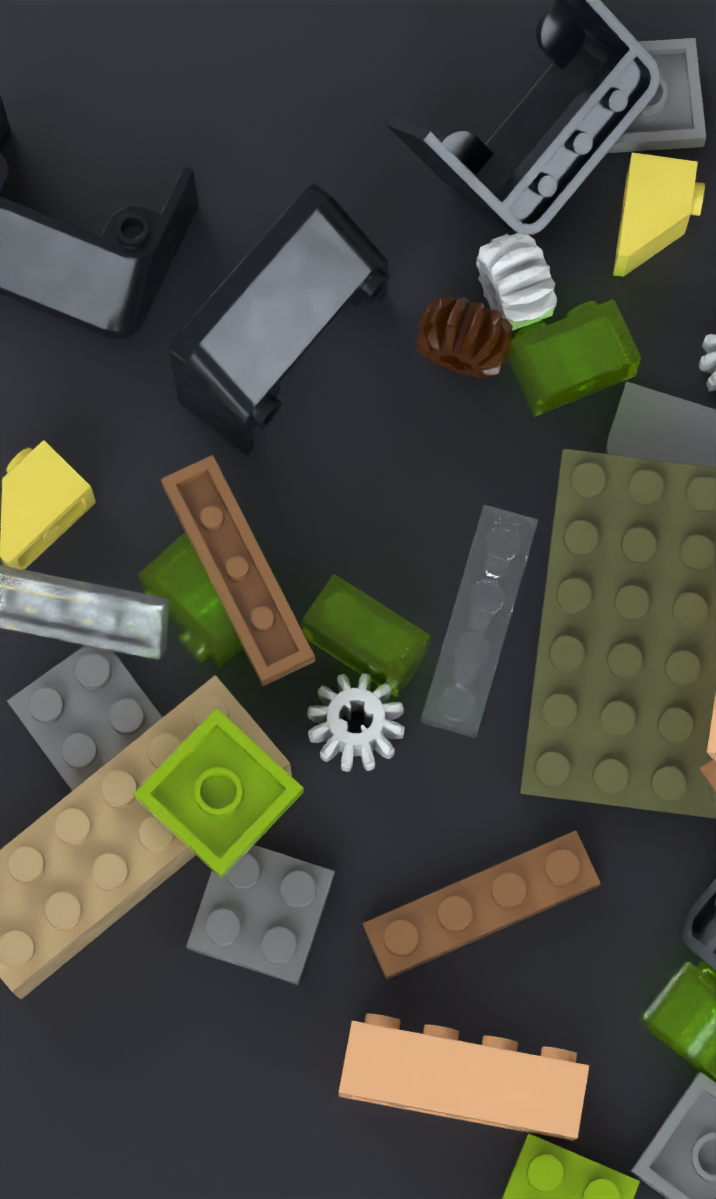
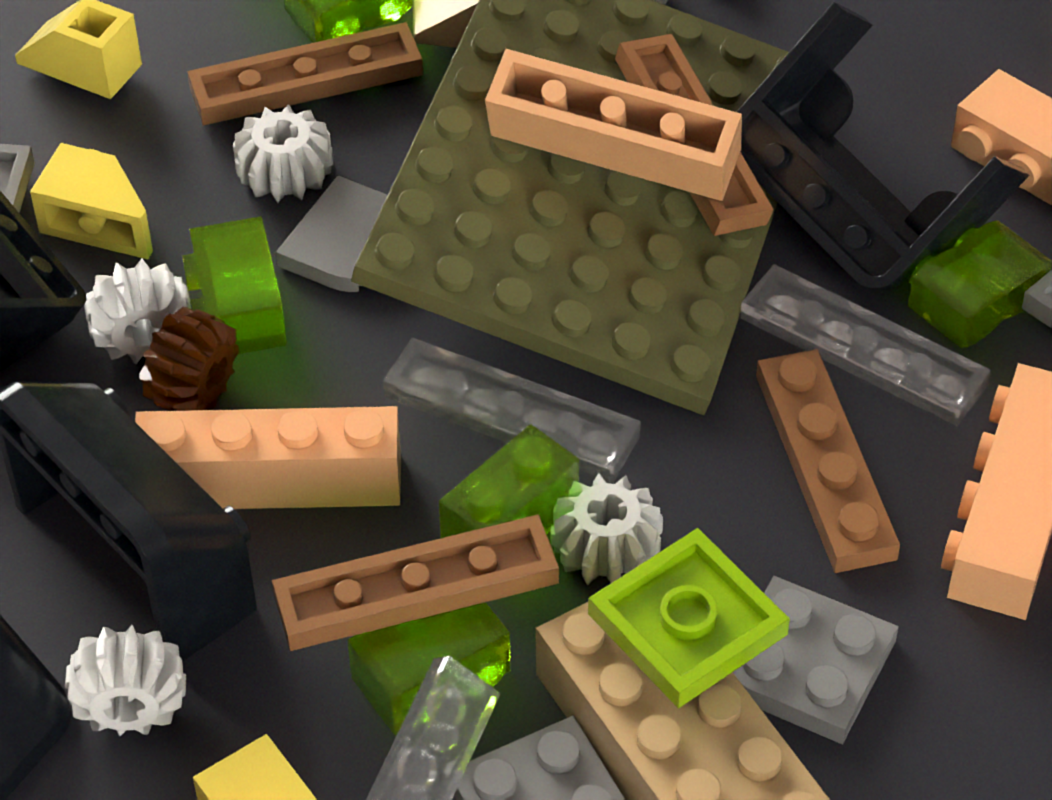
camera: 80 degrees left, 25 degrees down
none -> white gear [65,625,186,737]
none -> light nougat brick [135,406,401,509]
none -> clear plate [740,264,991,427]

